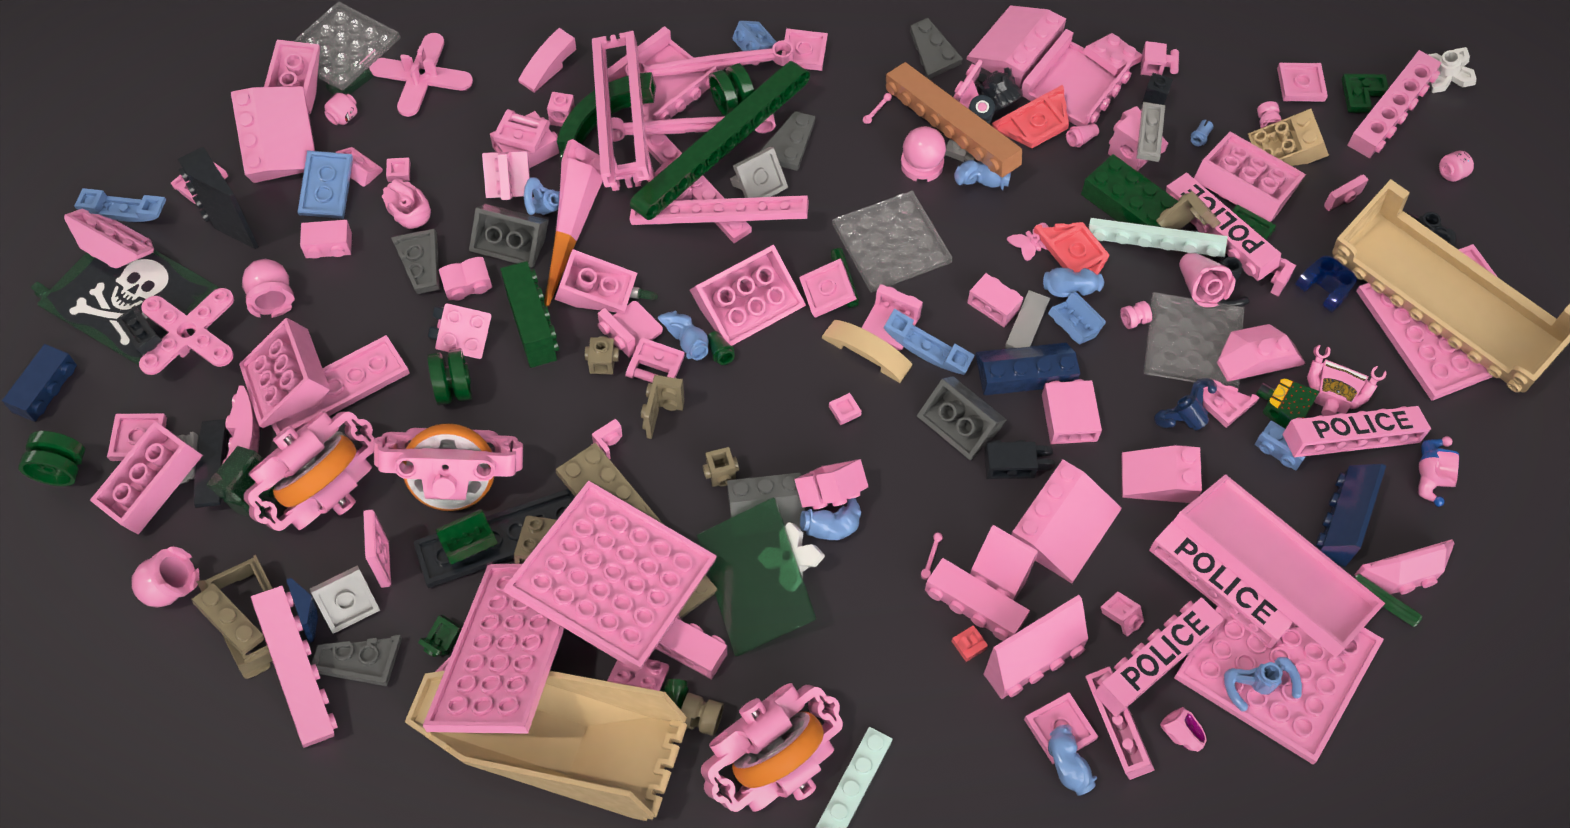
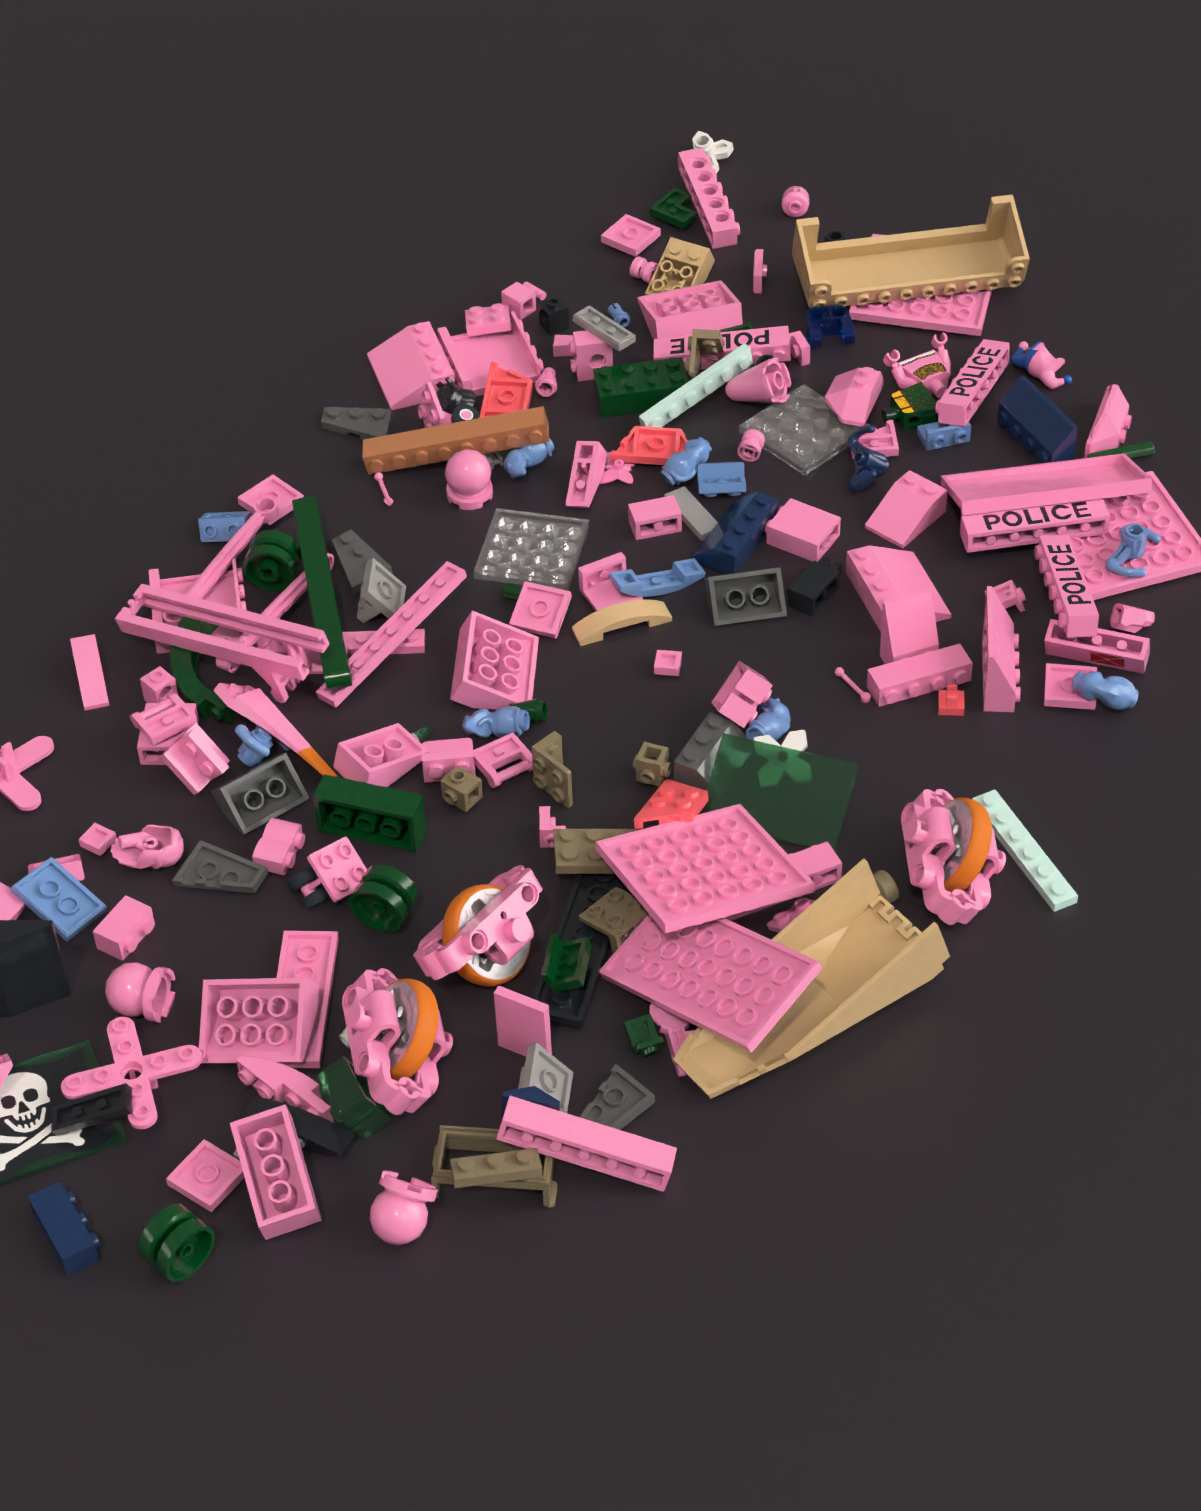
camera: 50 degrees left, 15 degrees down
none -> bright pink slope [565,441,607,508]
none -> coral wing [634,779,709,829]

